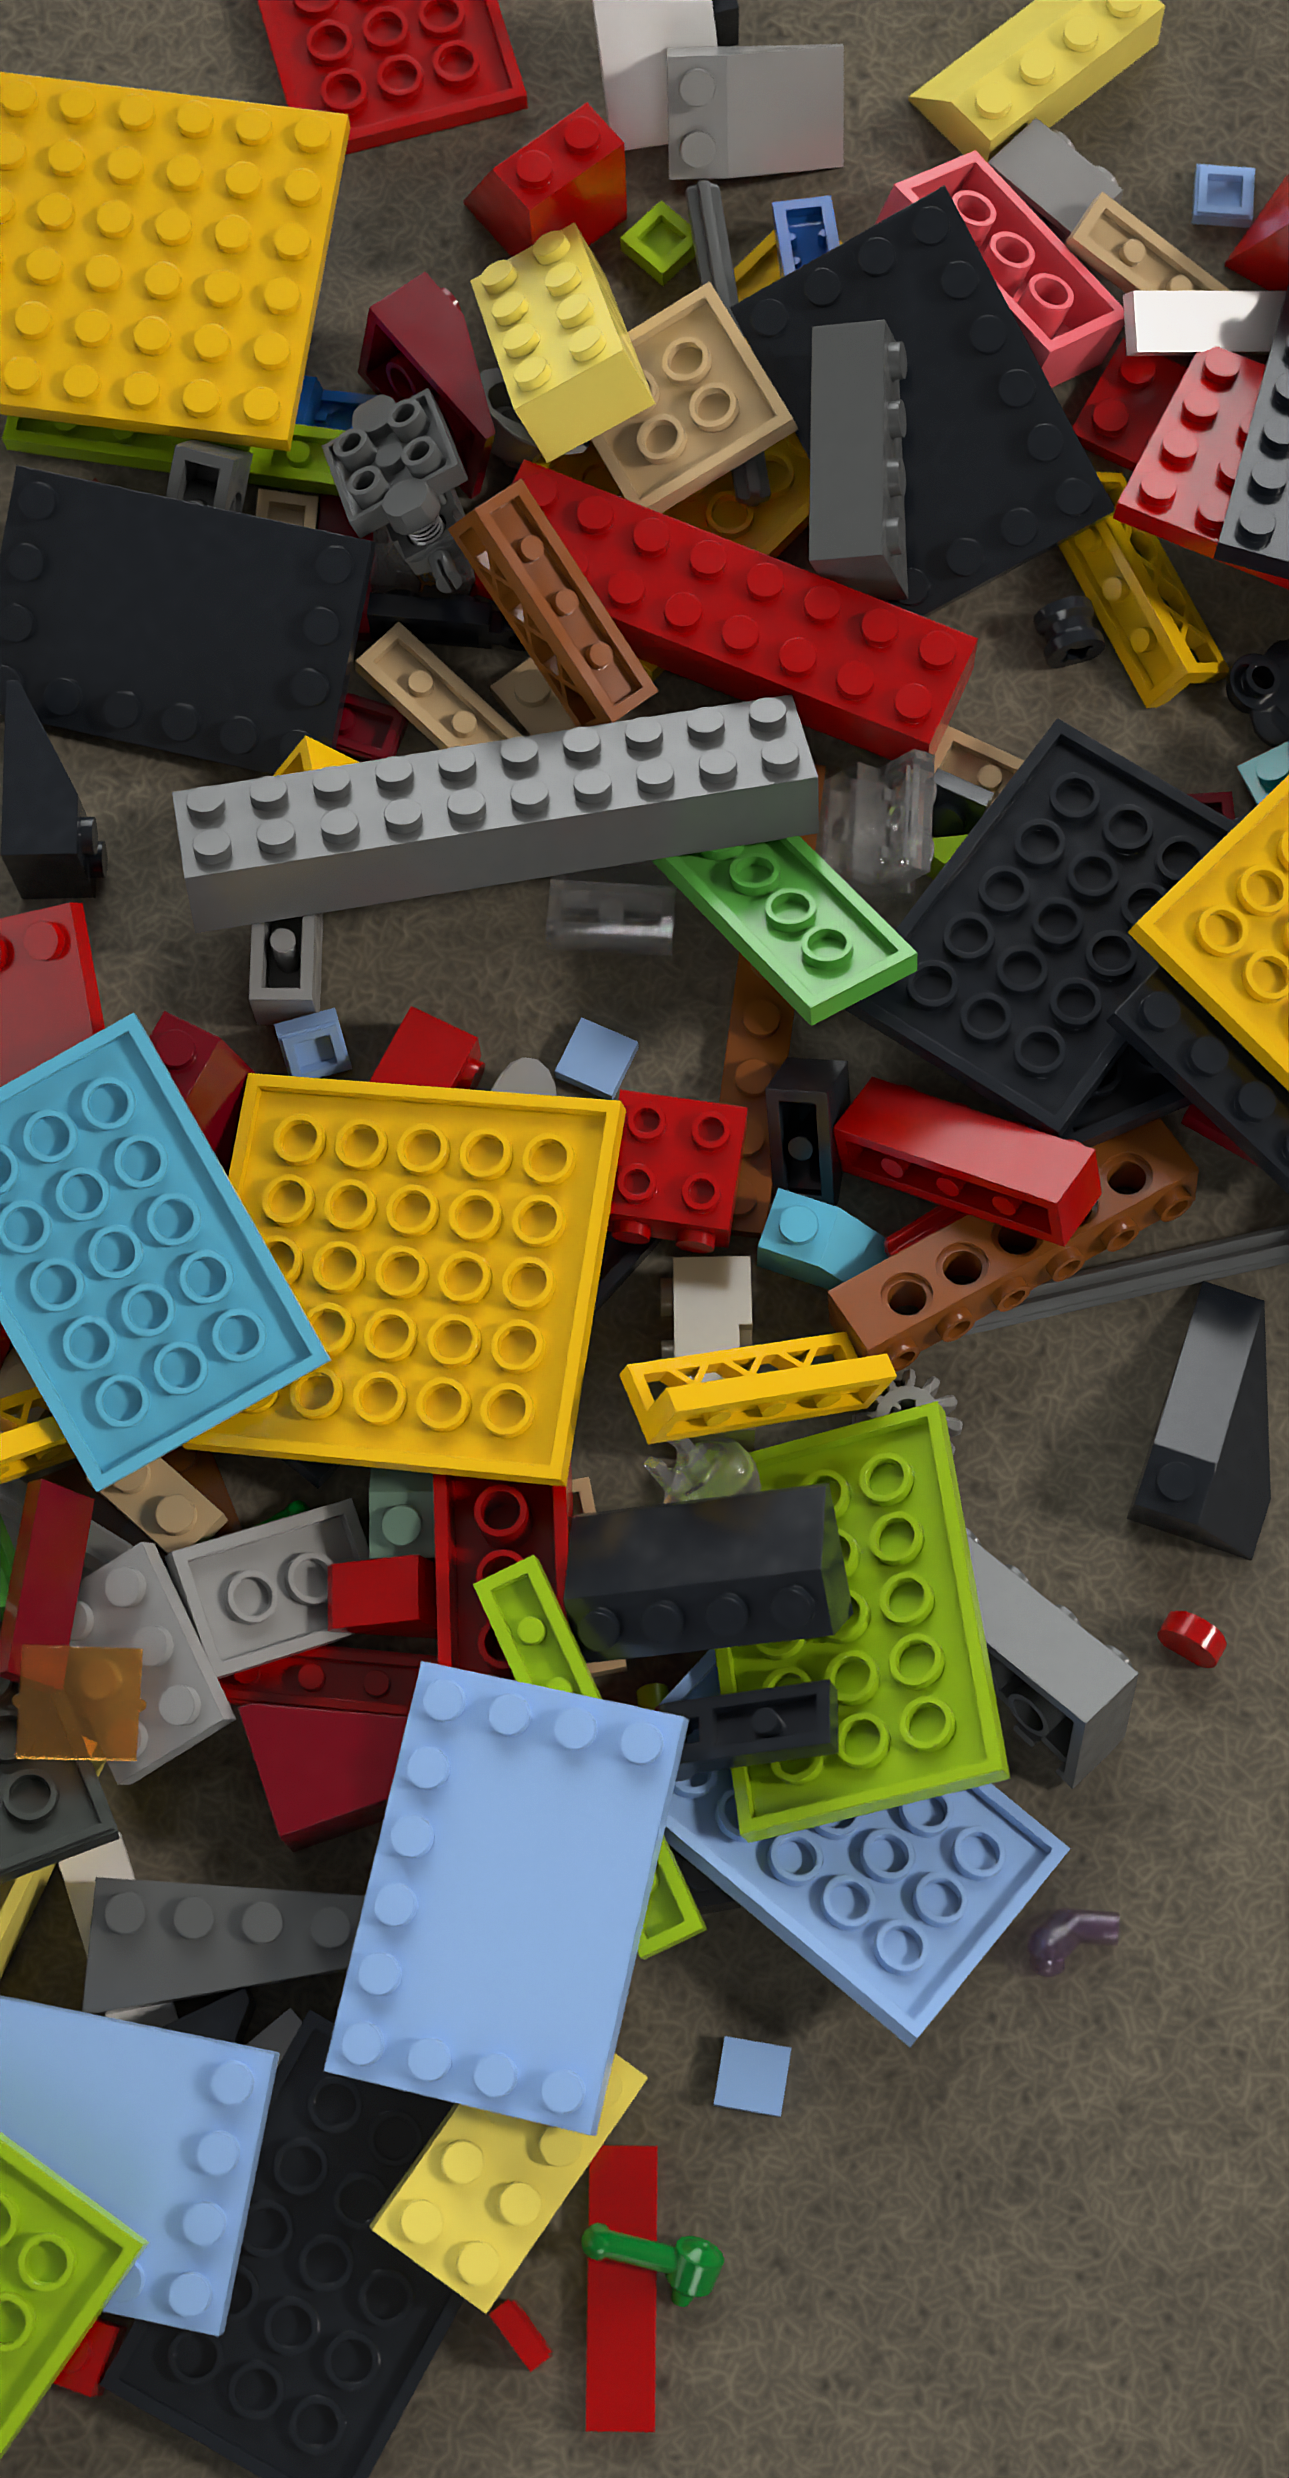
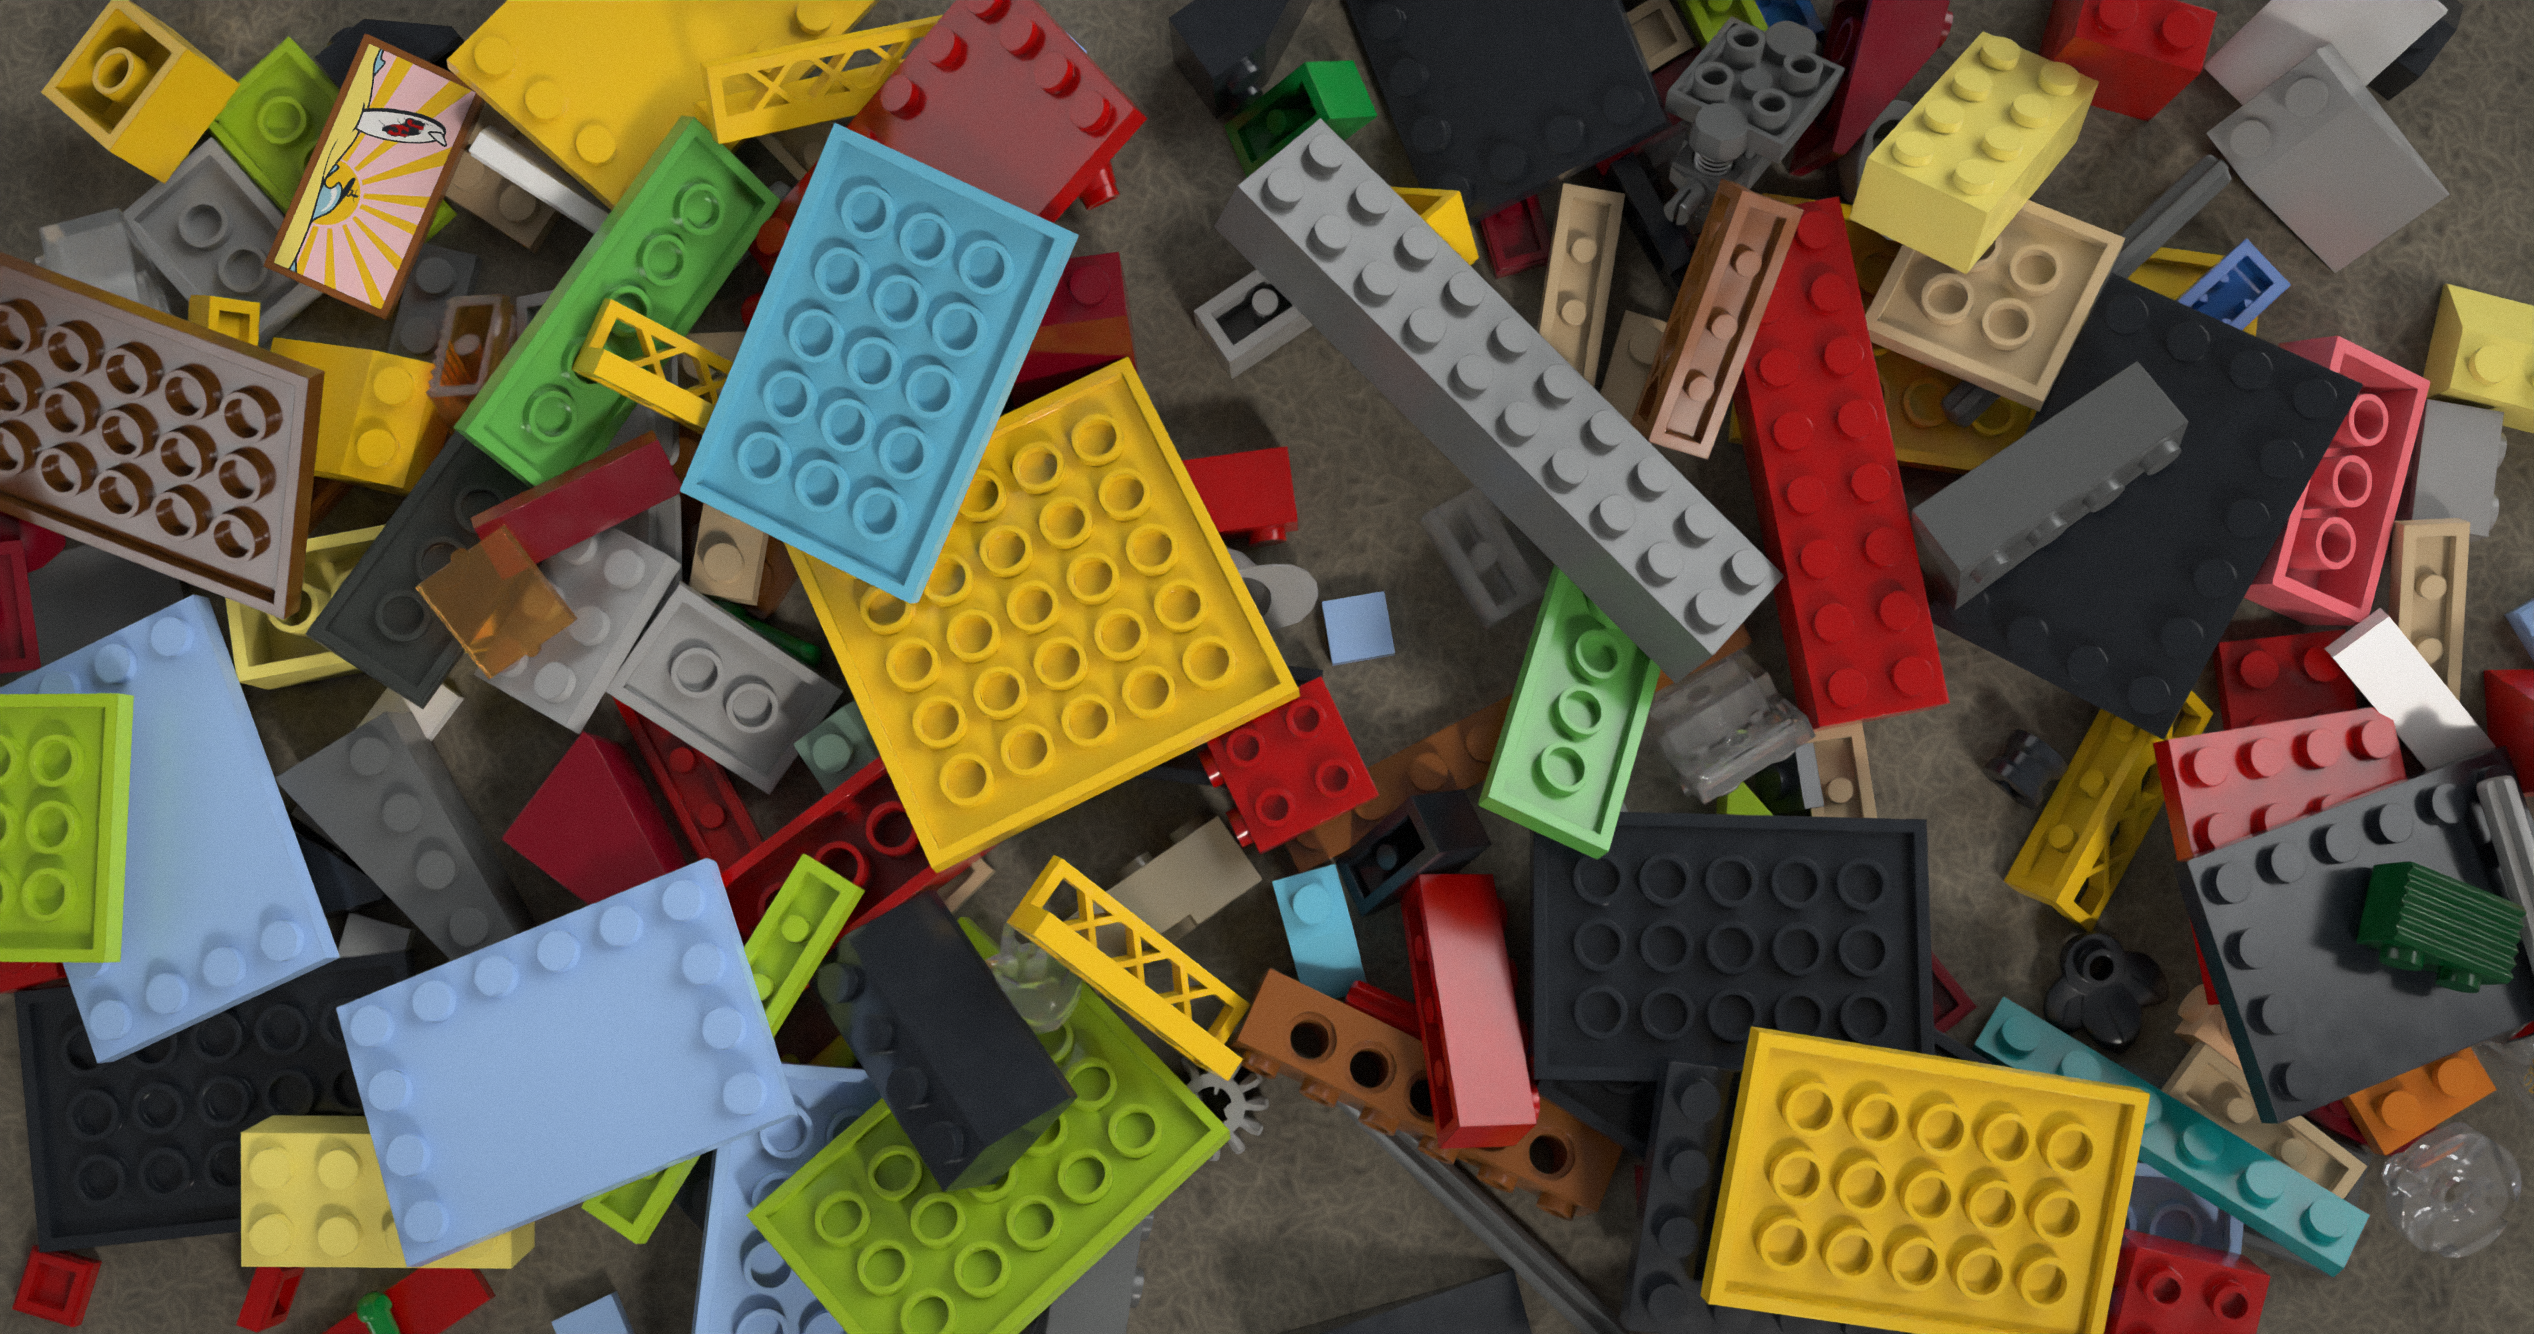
camera: 55 degrees right, 10 degrees up
light blue tile [274,1007,352,1078] -> none
red slope [328,1554,438,1639] -> none
lime plate [620,200,695,286] -> none
black plate [654,1679,839,1782] -> none
none -> green slope [1224,60,1378,178]

